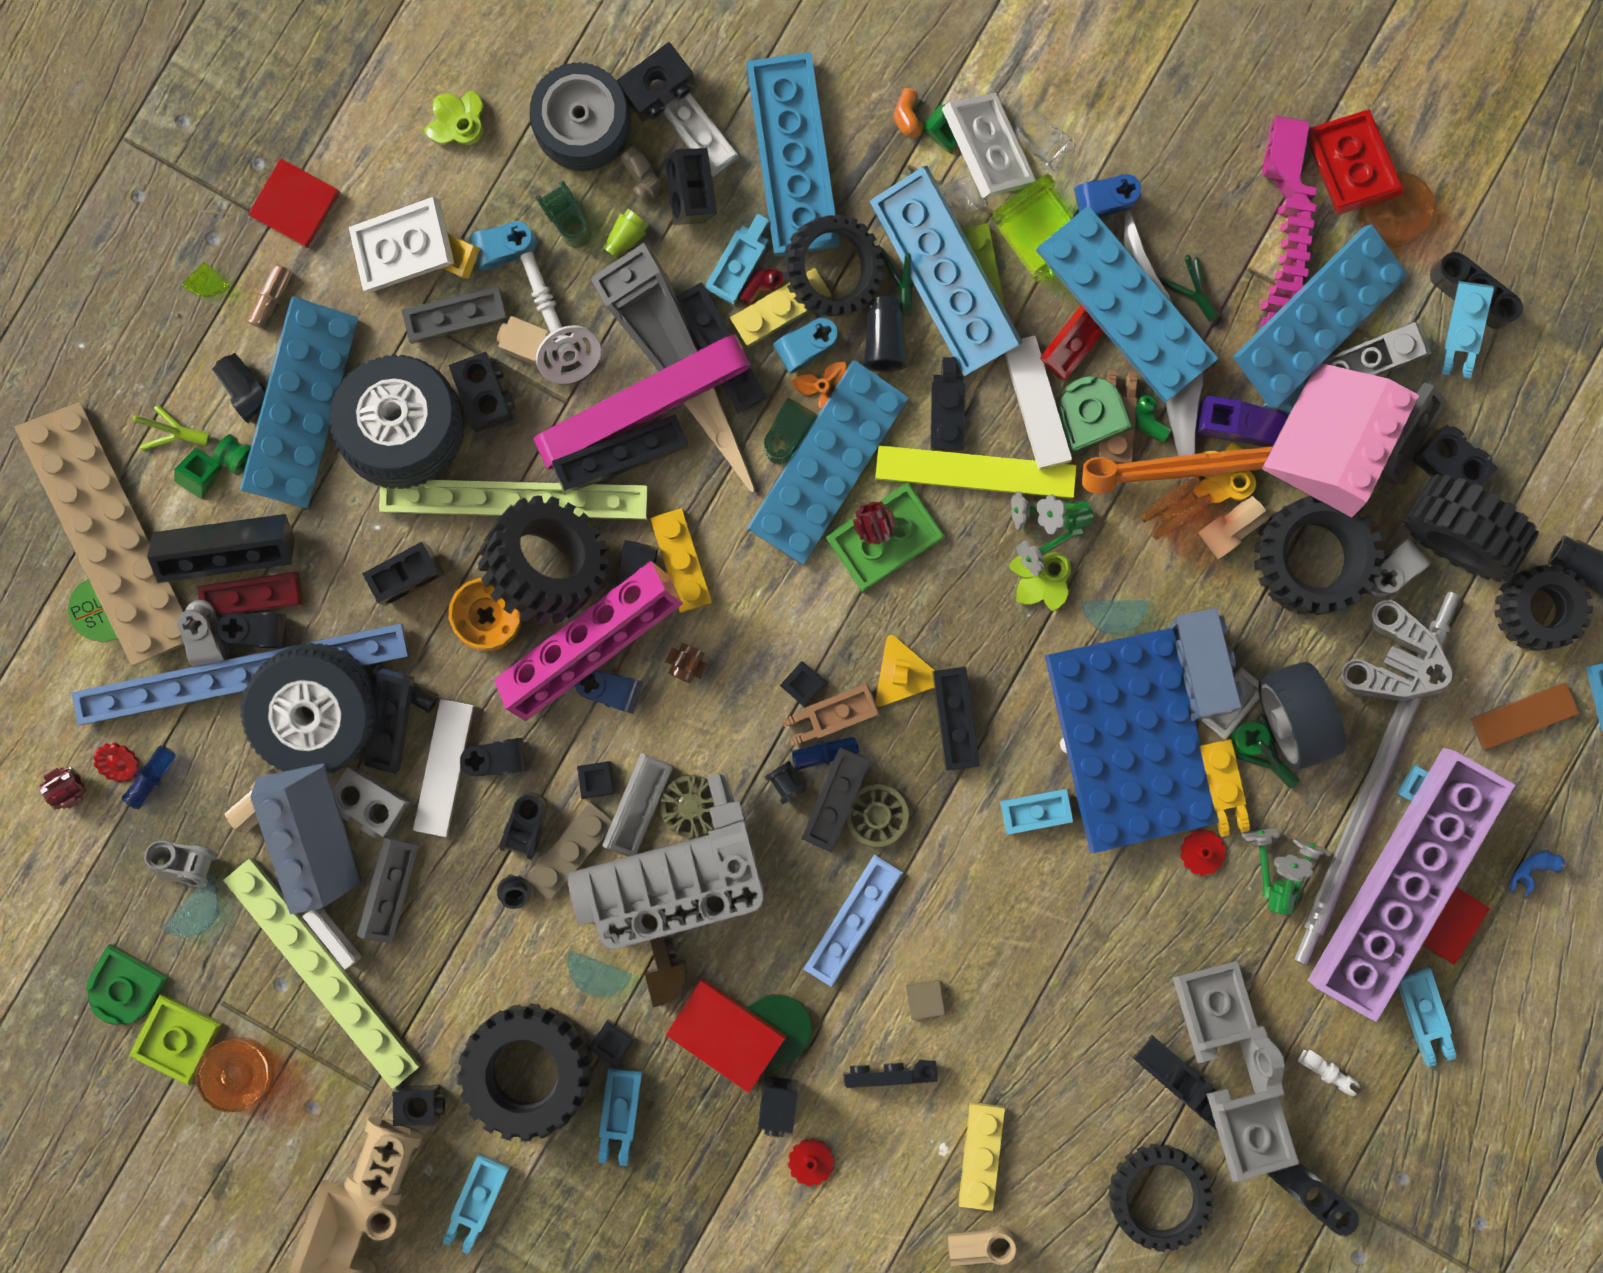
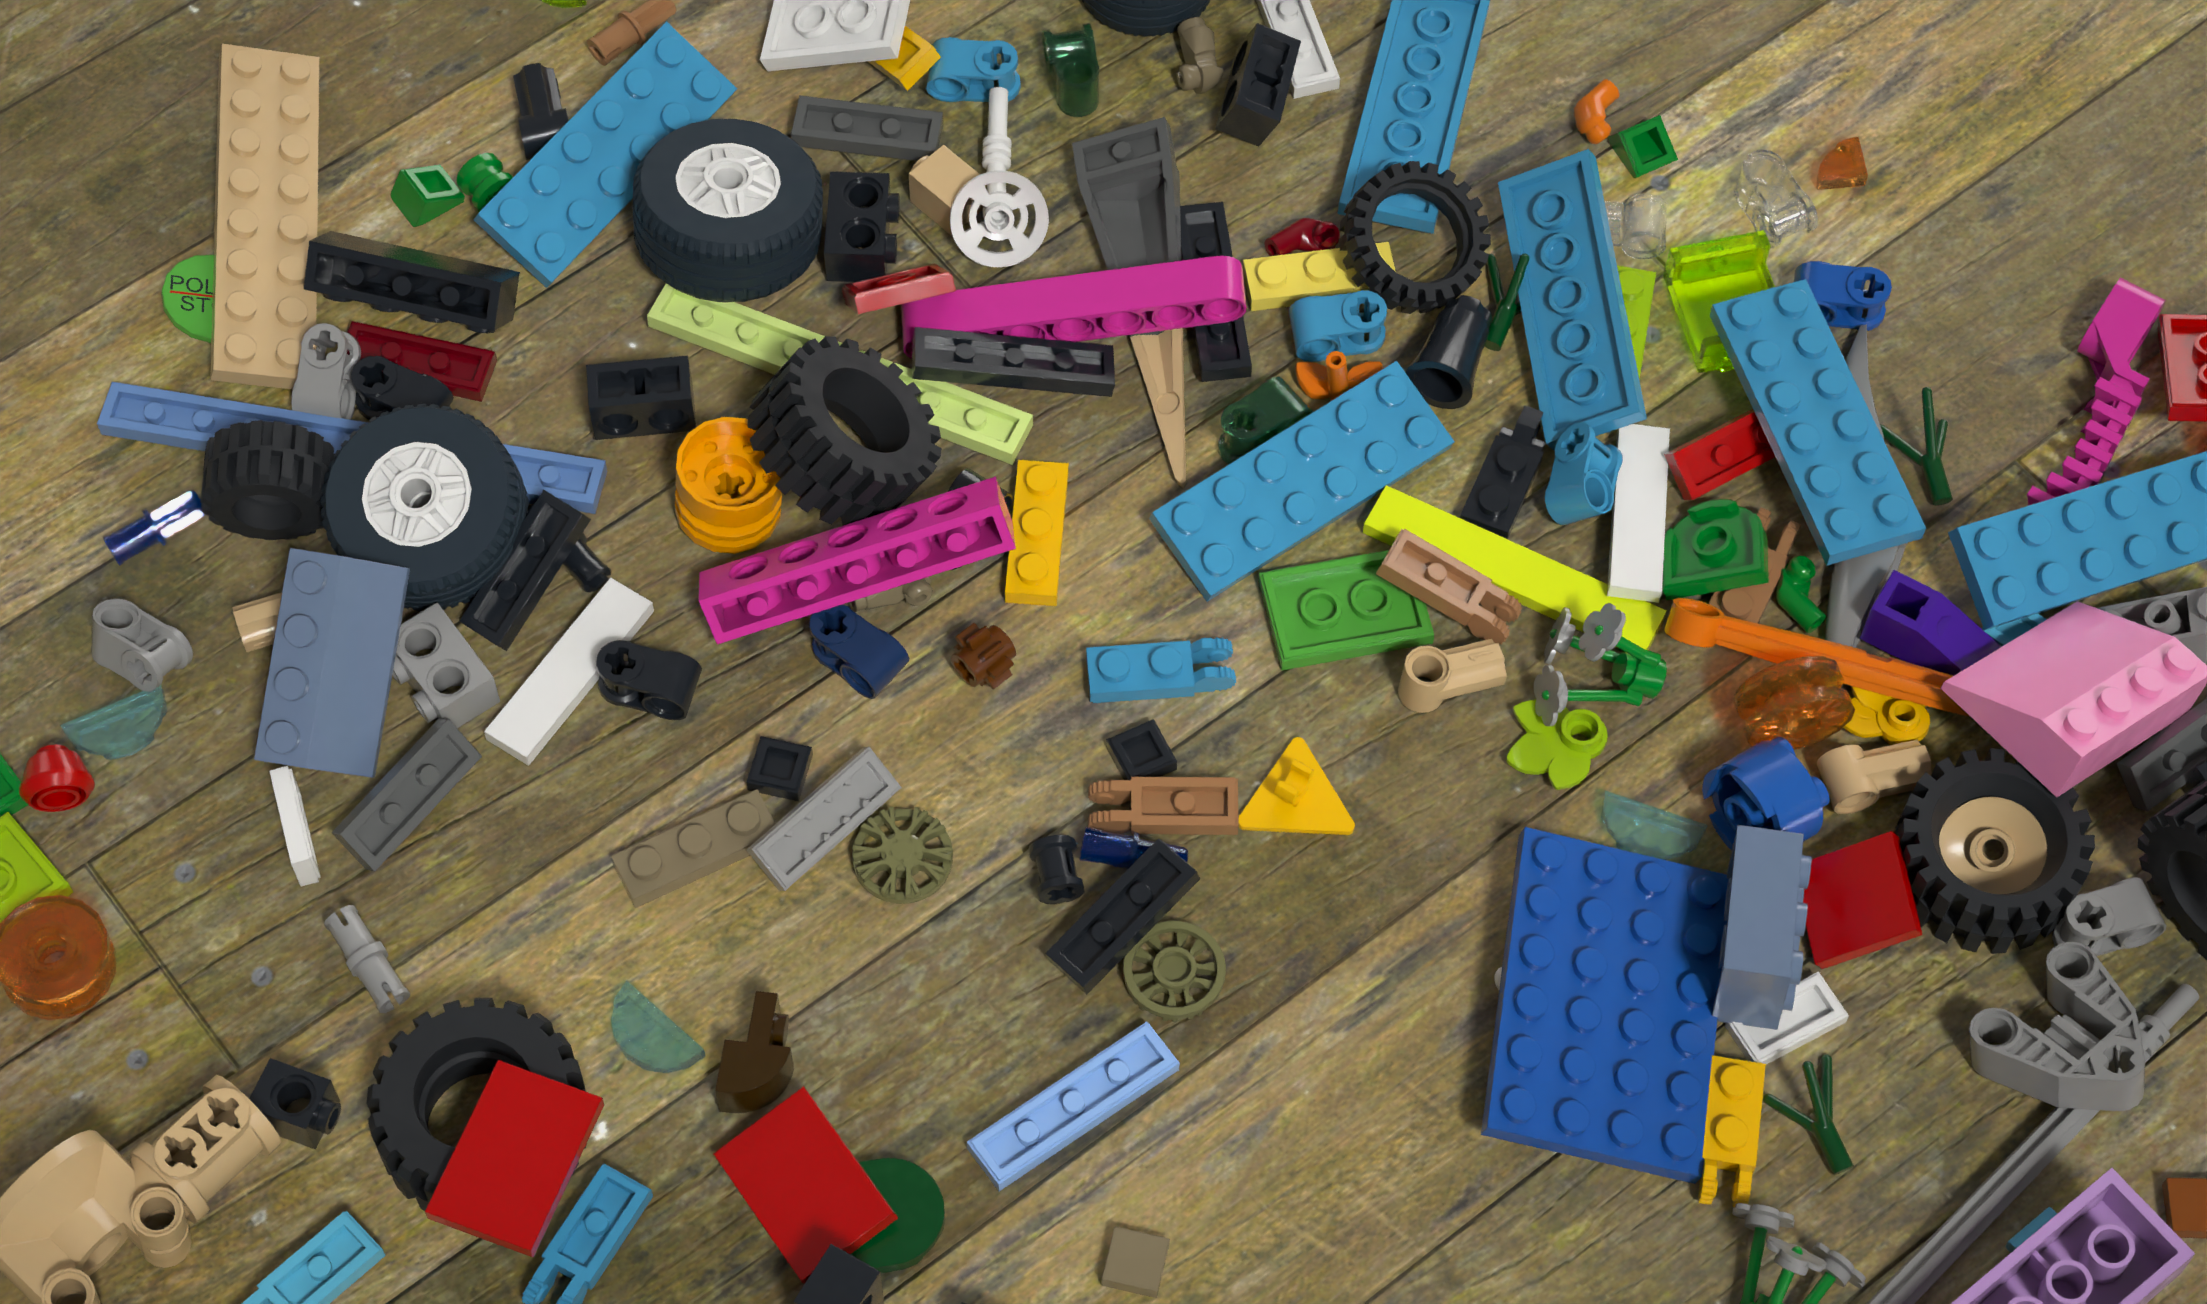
camera: 25 degrees right, 25 degrees down
dark red gear [39,767,87,810] -> none
red piece [93,743,140,783] -> none
lime plant [133,405,210,451] -> none
yellowish green plate [223,858,421,1089] -> none
black plate [497,874,531,909] -> none
black piece [499,792,548,860] -> none
light grey piece [568,772,764,949] -> none
black tile [588,1019,636,1067] -> none
lime cone [603,209,649,259] -> none
medium azure hinge [705,213,770,306] -> none
dark red gear [853,501,897,545] -> none
black plate [932,666,980,771] -> none
white plate [942,93,1036,198] -> none
medium azure plate [1000,789,1073,835] -> none
red piece [1180,829,1226,876] -> none
green wheel [1230,721,1270,755] -> none
black wheel [1258,662,1346,770] -> none
none -> red cone [19,744,95,812]
none -> black tyre [200,420,335,540]
none -> light grey pin [324,905,410,1013]
none -> red tile [425,1060,604,1257]
none -> tile [842,263,956,314]
none -> dark azure hinge [1086,637,1236,703]
none -> medium nougat hinge [1376,529,1522,645]
none -> tan piece [1398,639,1507,713]
none -> dark azure piece [1545,422,1623,525]
none -> blue brick [1702,737,1830,851]
none -> red tile [1803,831,1923,969]
none -> clear orange tile [1817,137,1868,190]
none -> tan dish [1939,797,2047,894]

